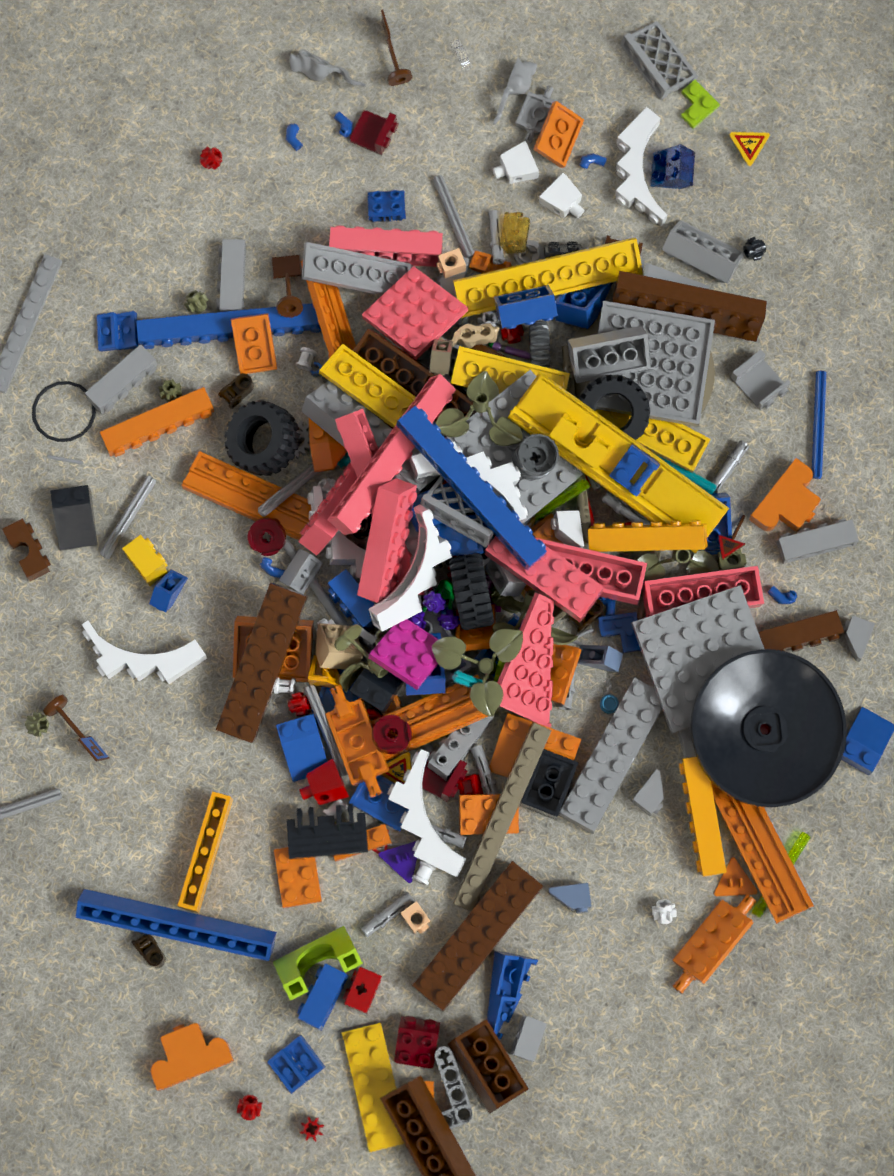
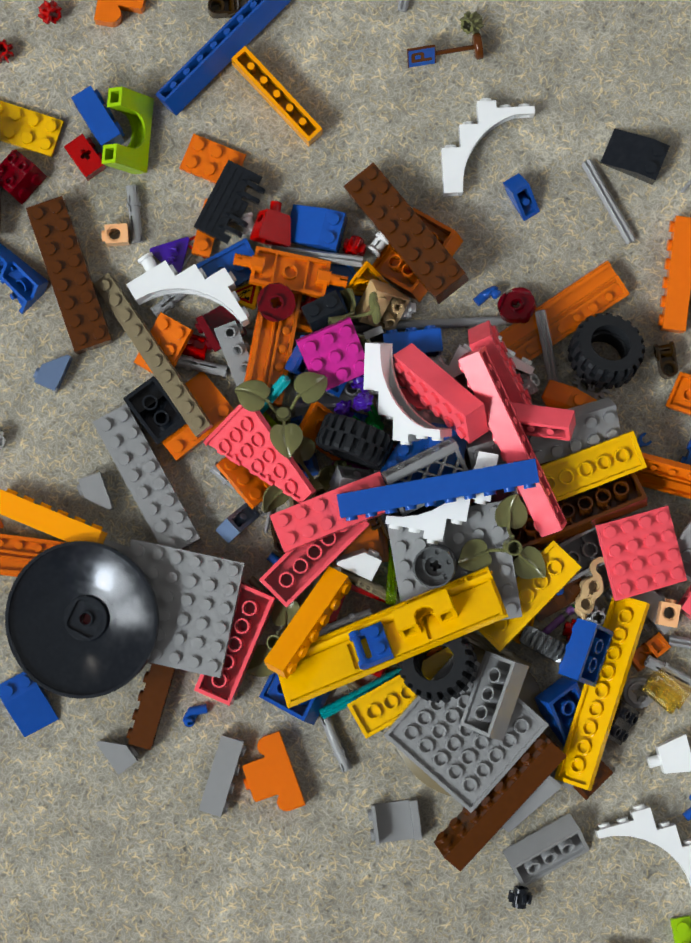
camera: 115 degrees right, 10 degrees up
reddish brown arch [2,518,51,582] -> none
yellow brick [122,535,168,586] -> none
blue slope [267,1035,325,1094] -> none
light grey hinge [279,548,323,594] -> none
white bush [295,347,317,371] -> none
dark tan brick [430,339,453,376] -> none
blue plate [598,612,641,653] -> none
dark azure plate [600,694,619,714] -> none
clear blue slope [651,144,695,189] -> none
olive brick [716,548,747,571] -> none
piece [718,515,746,560] -> none
blue axle [812,370,826,479] -> none

